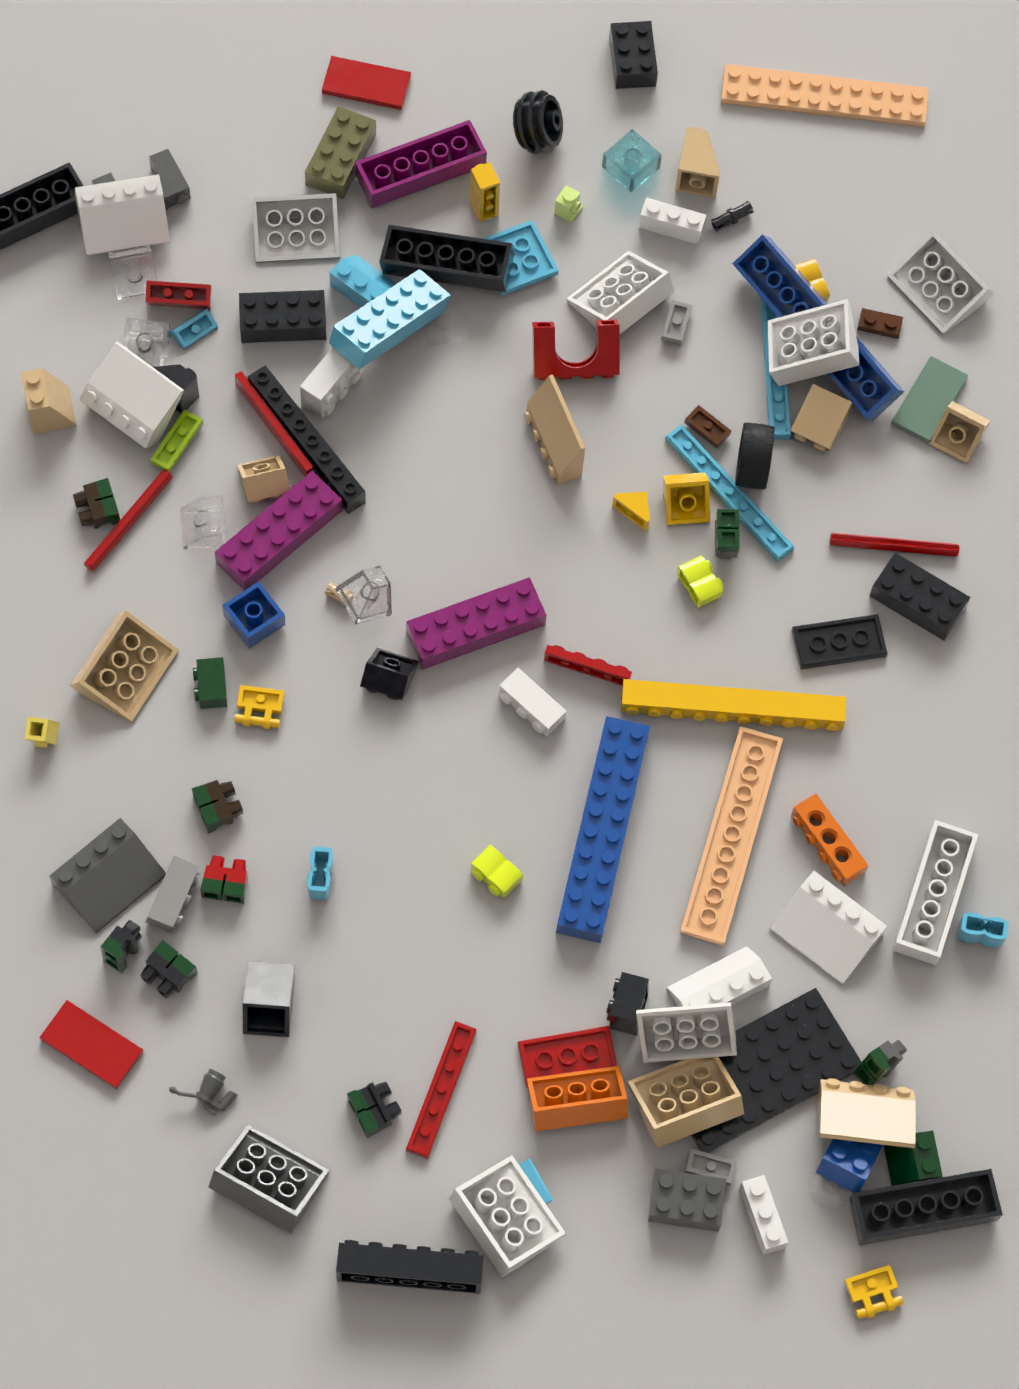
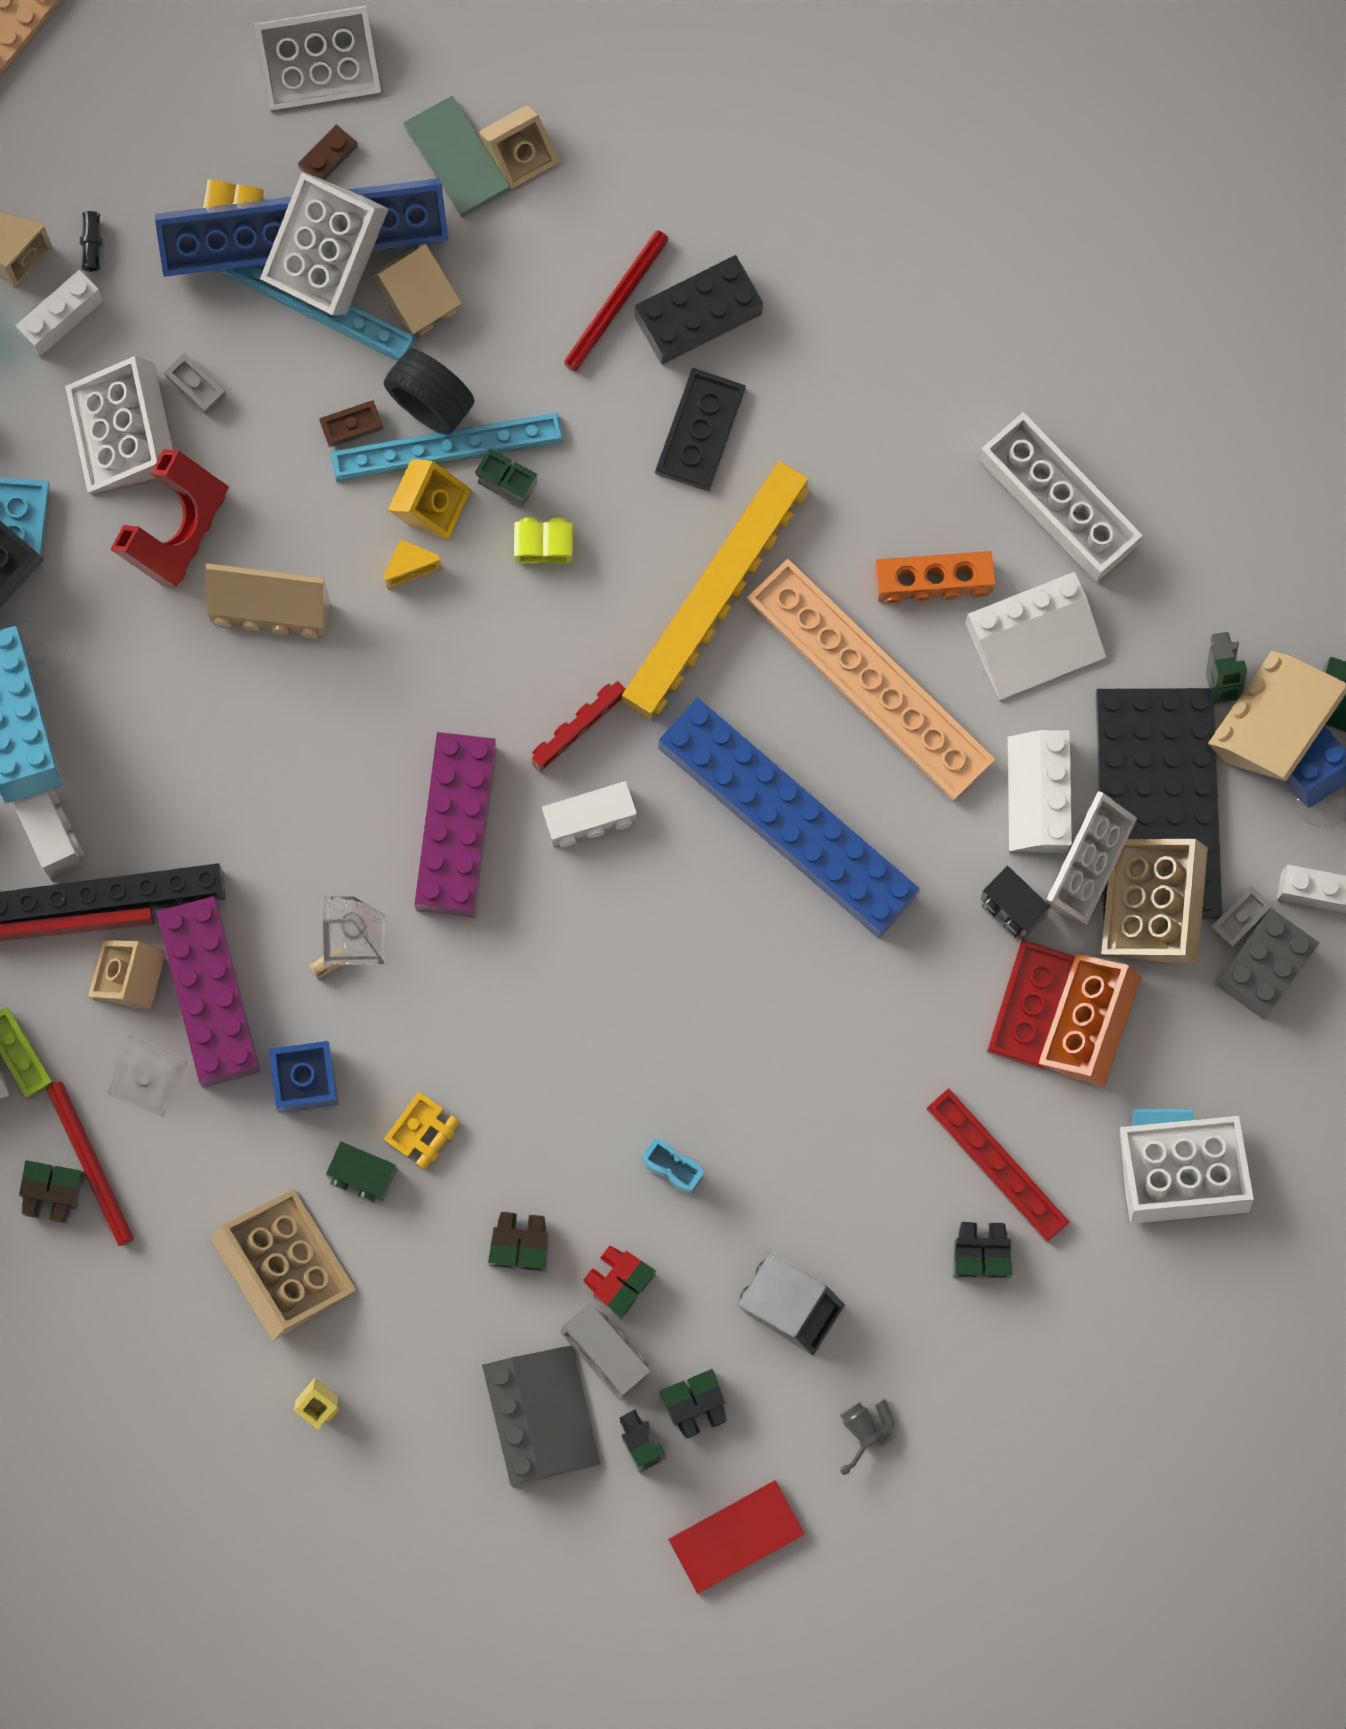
camera: 60 degrees left, 10 degrees up
dark grey slope [208,1125,329,1234] -> none
black brick [336,1240,484,1294] -> none
black slope [360,648,419,700] -> none
neon yellow brick [471,845,523,898] -> none
medium azure brick [957,913,1009,948] -> none

